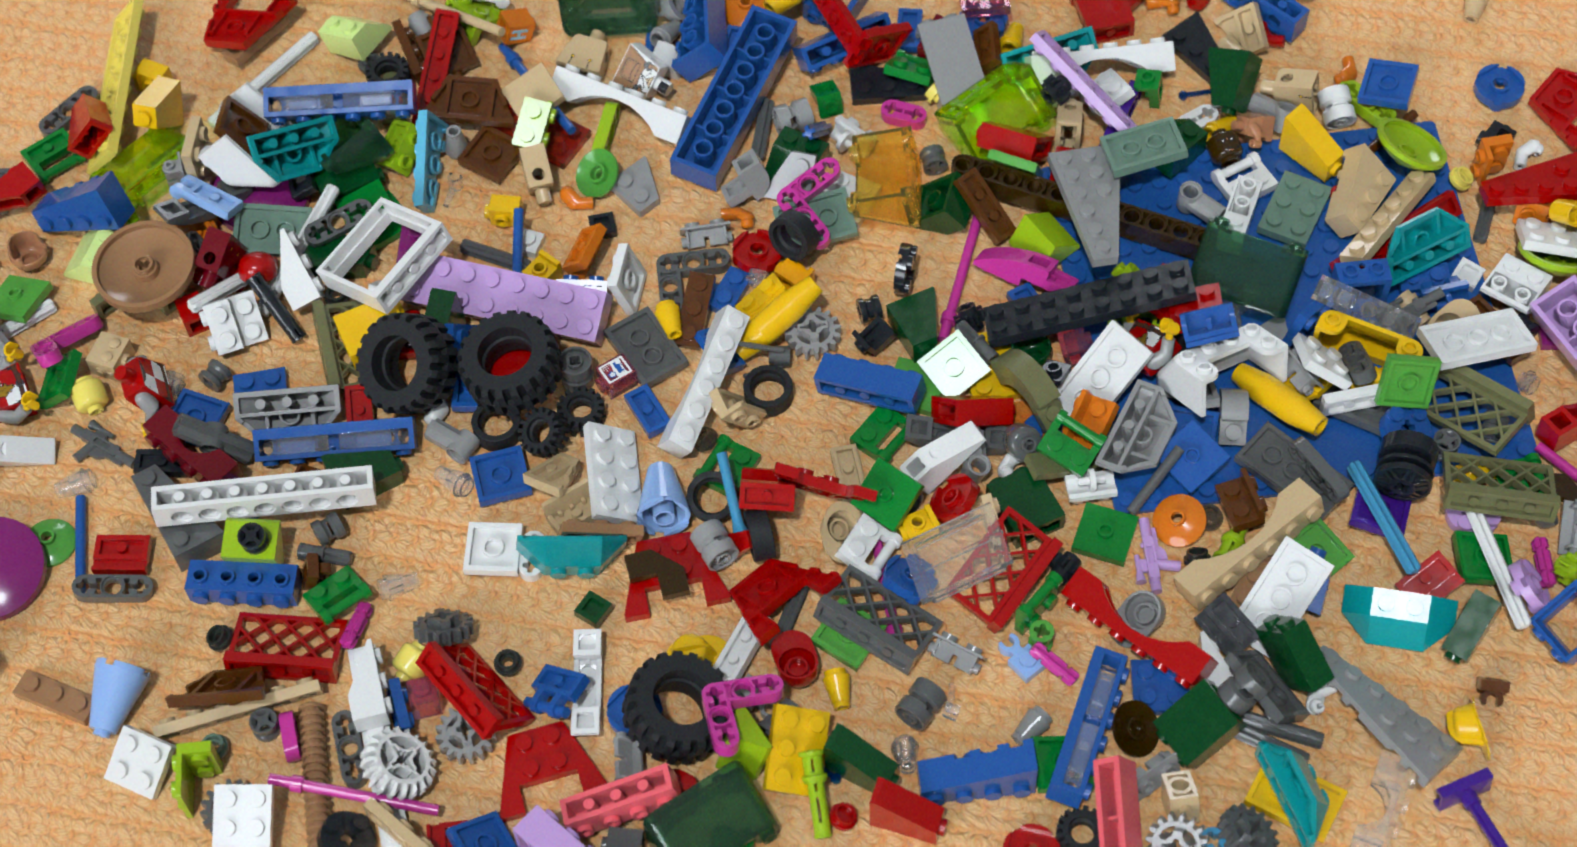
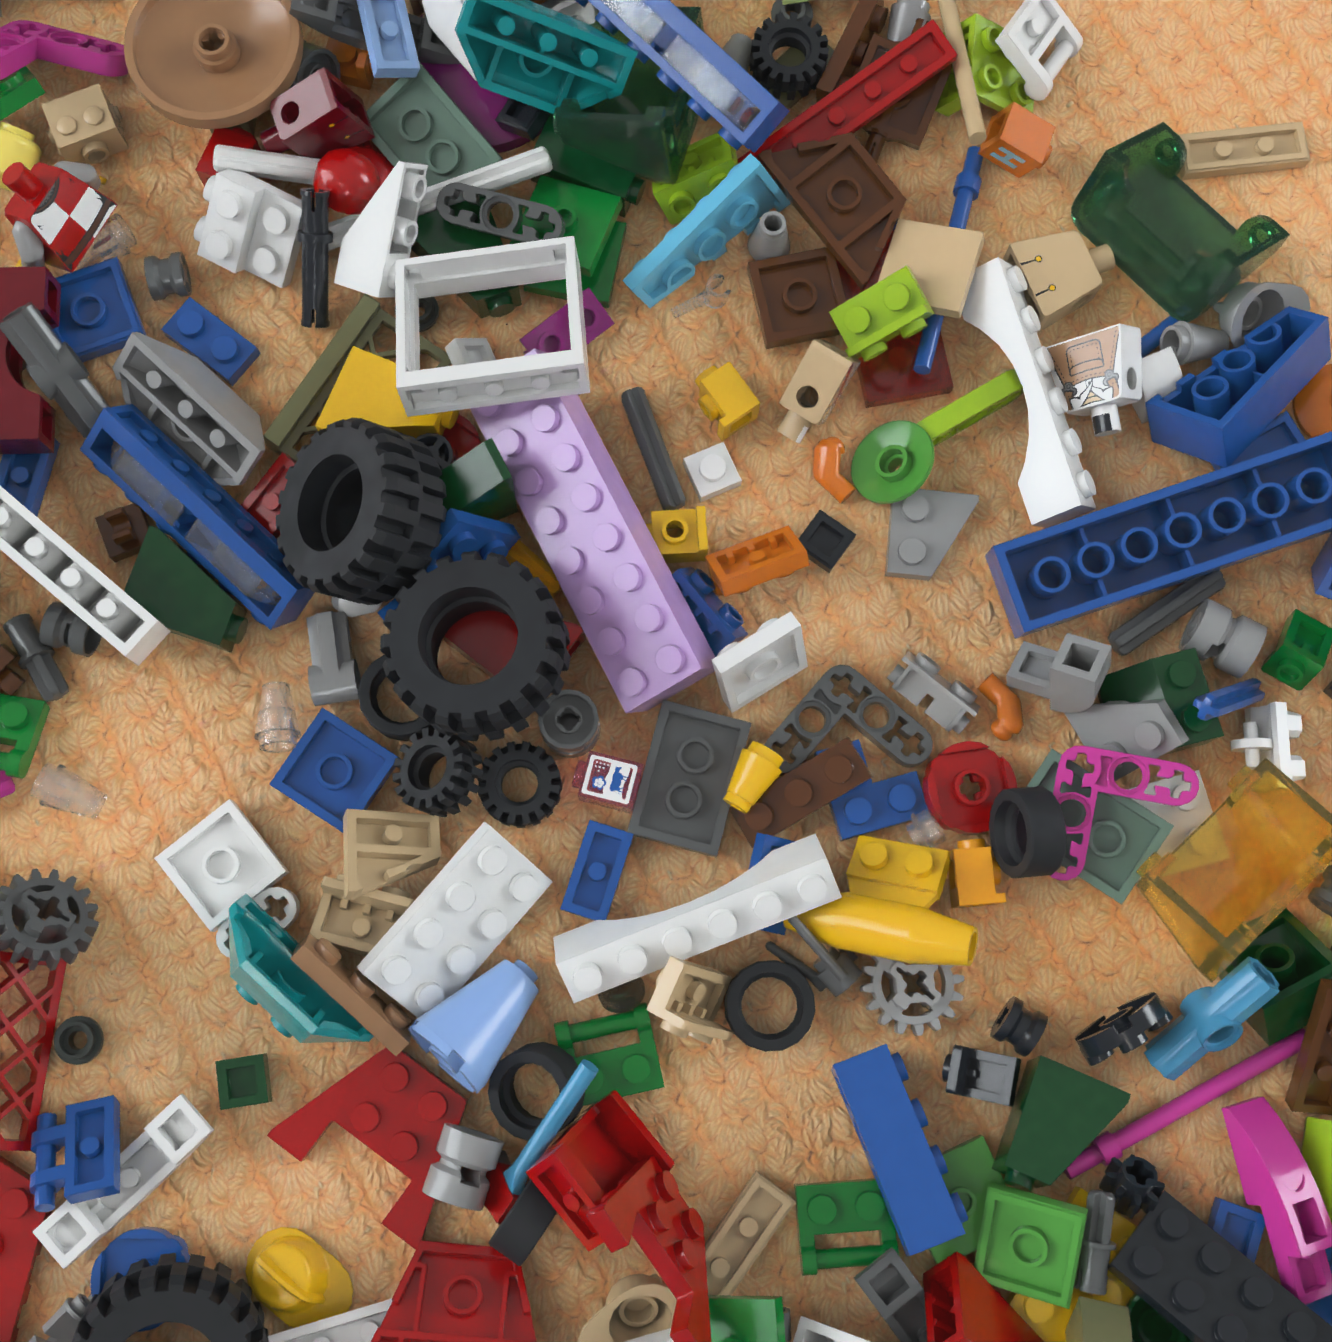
camera: 40 degrees right, 20 degrees up
blue bar [512,208,524,273] -> none
dark brown tile [624,549,690,601] -> none
none -> dark azure piece [1144,956,1280,1081]

